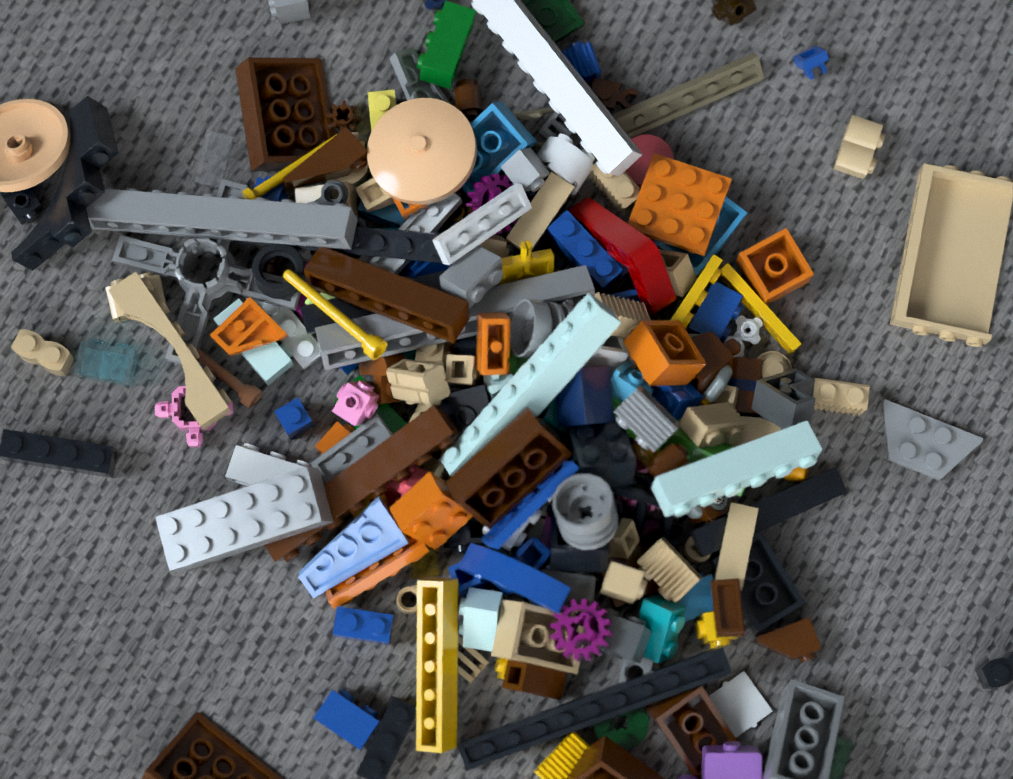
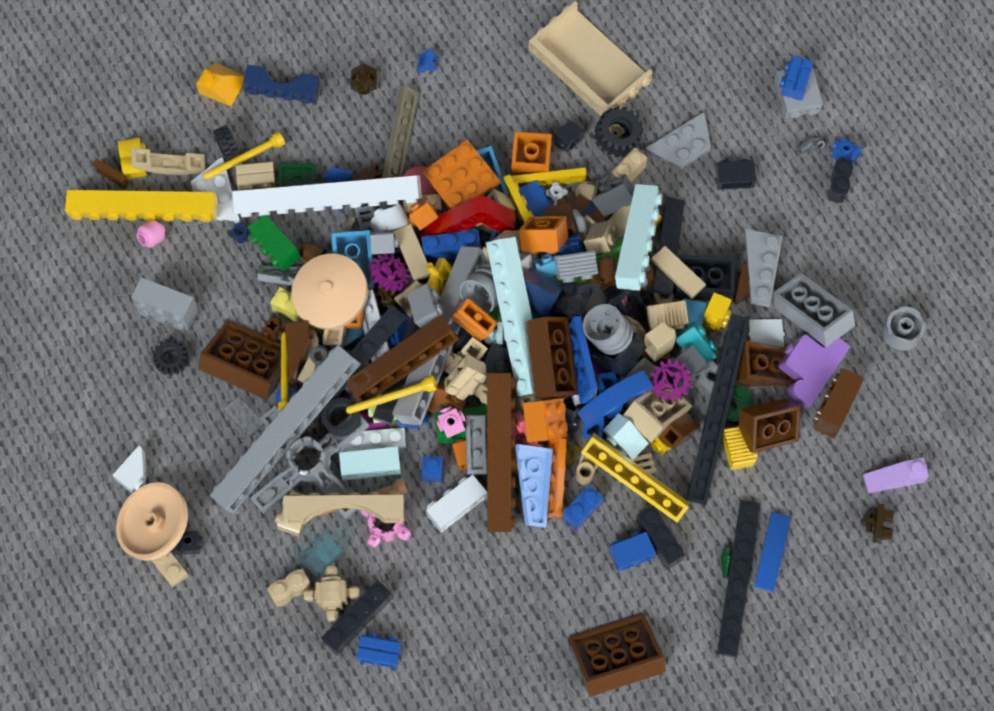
camera: 50 degrees left, 10 degrees down
black arch [11,96,119,271] -> none
brick [156,467,334,571] -> none
orange wing [210,297,288,356] -> none
white plate [433,183,532,265] -> none
reddish brown tile [710,578,745,638] -> none
tan brick [833,115,885,179] -> none
none -> white slope [113,446,146,493]
none -> black tyre [152,339,189,376]
none -> tan piece [304,565,361,622]
none -> blue brick [356,633,402,669]
none -> orange brick [408,198,438,230]
none -> black brick [555,119,584,153]
none -> black tyre [594,106,643,158]
none -> tan plate [609,124,626,139]
none -> black brick [715,159,756,190]
none -> light grey wing [745,229,783,307]

